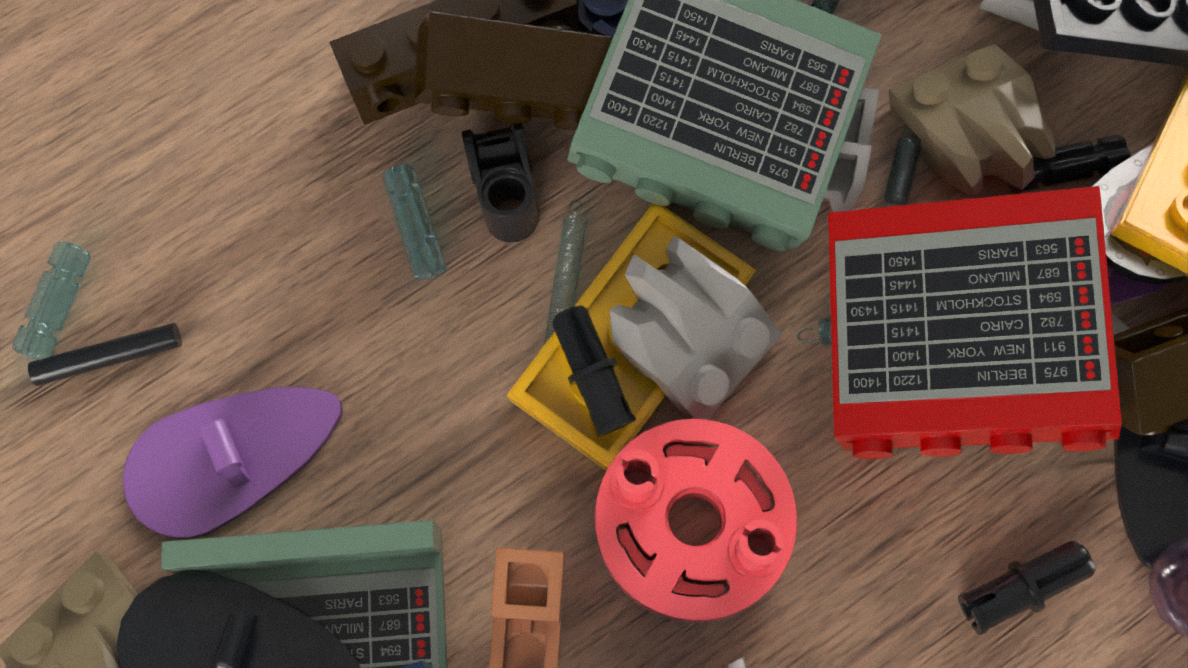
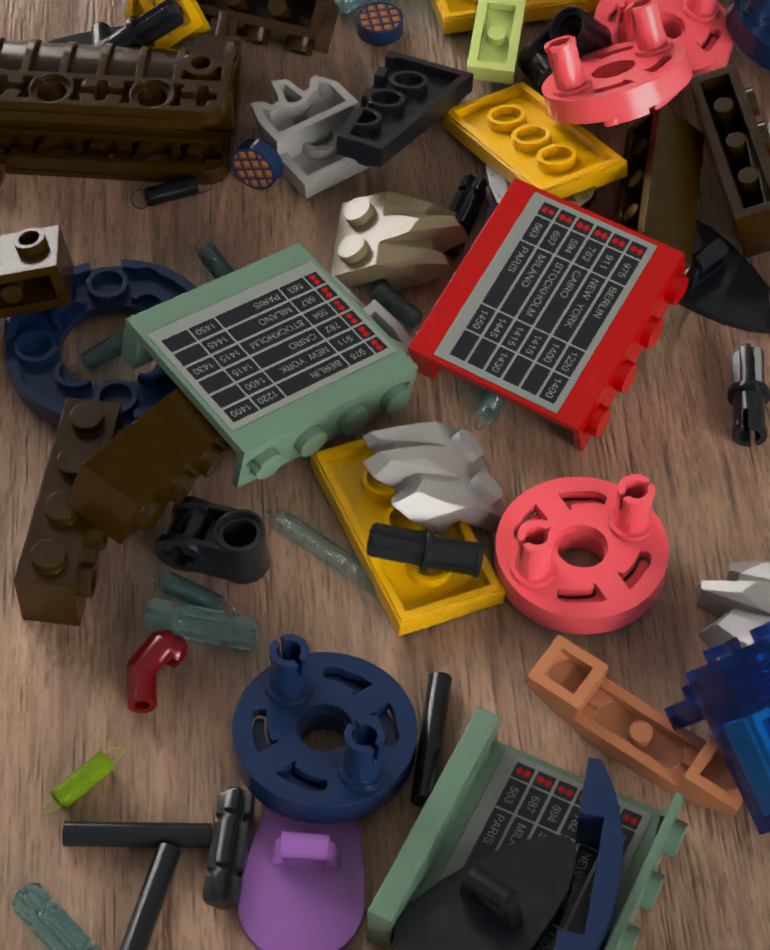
camera: 65 degrees left, 20 degrees down
none -> lime piece [41,747,124,814]
none -> black piece [62,821,213,848]
none -> dark red arm [127,629,188,713]
none -> clear light blue piece [151,568,235,620]
none -> black axle [202,786,255,910]
none -> dark blue piece [232,634,417,824]
none -> black piece [410,672,452,807]

